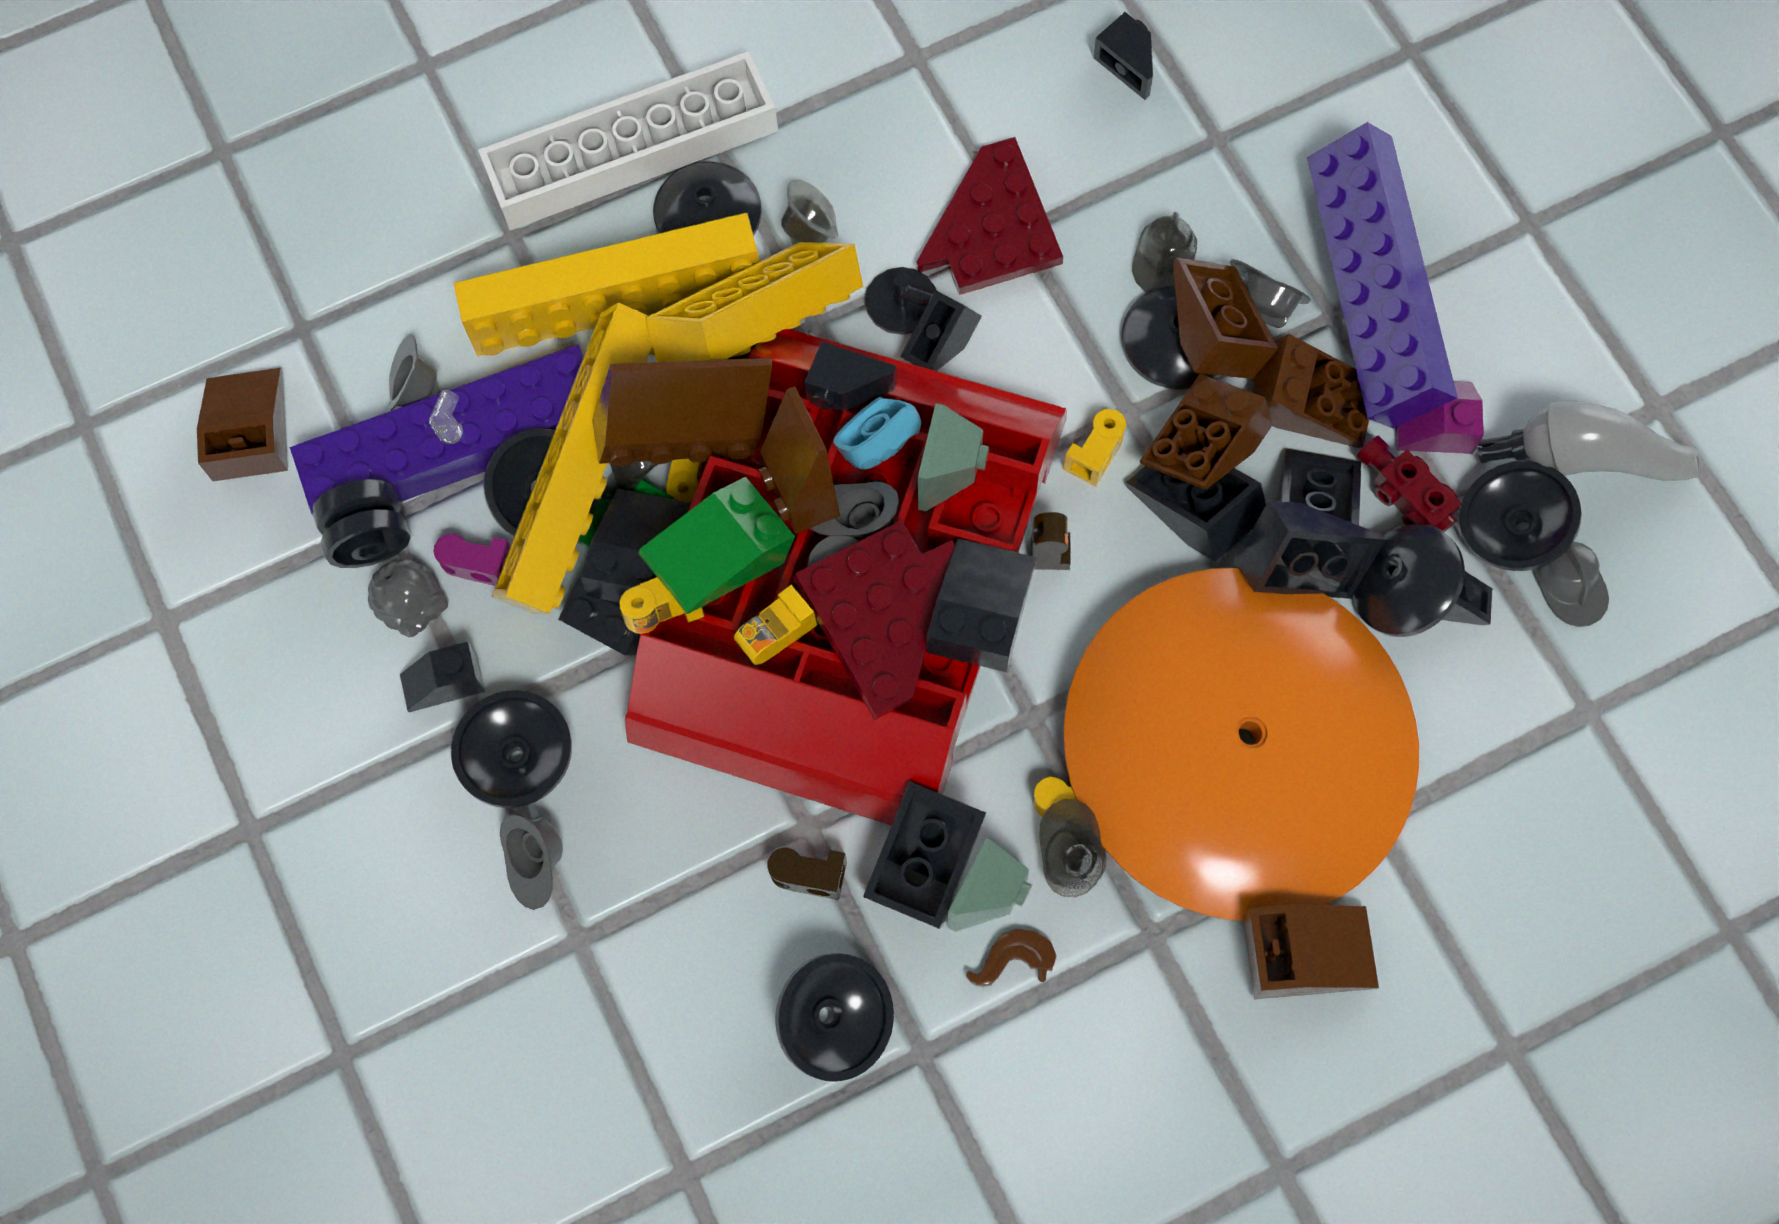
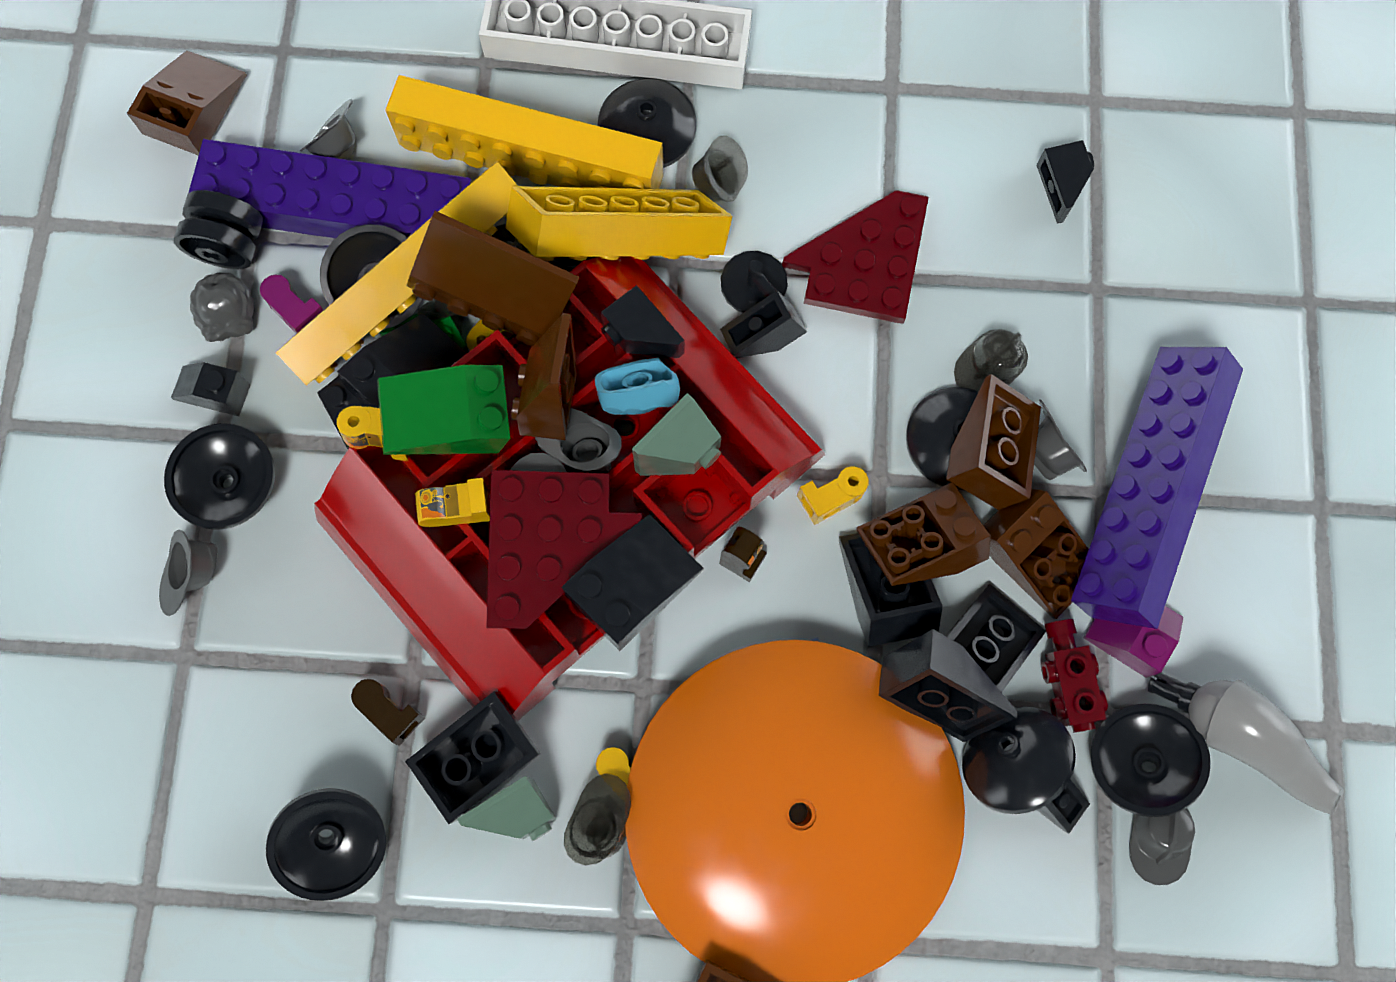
camera: 25 degrees right, 5 degrees up
clear arm [429,390,463,444] -> none
reddish brown piece [966,928,1057,987] -> none

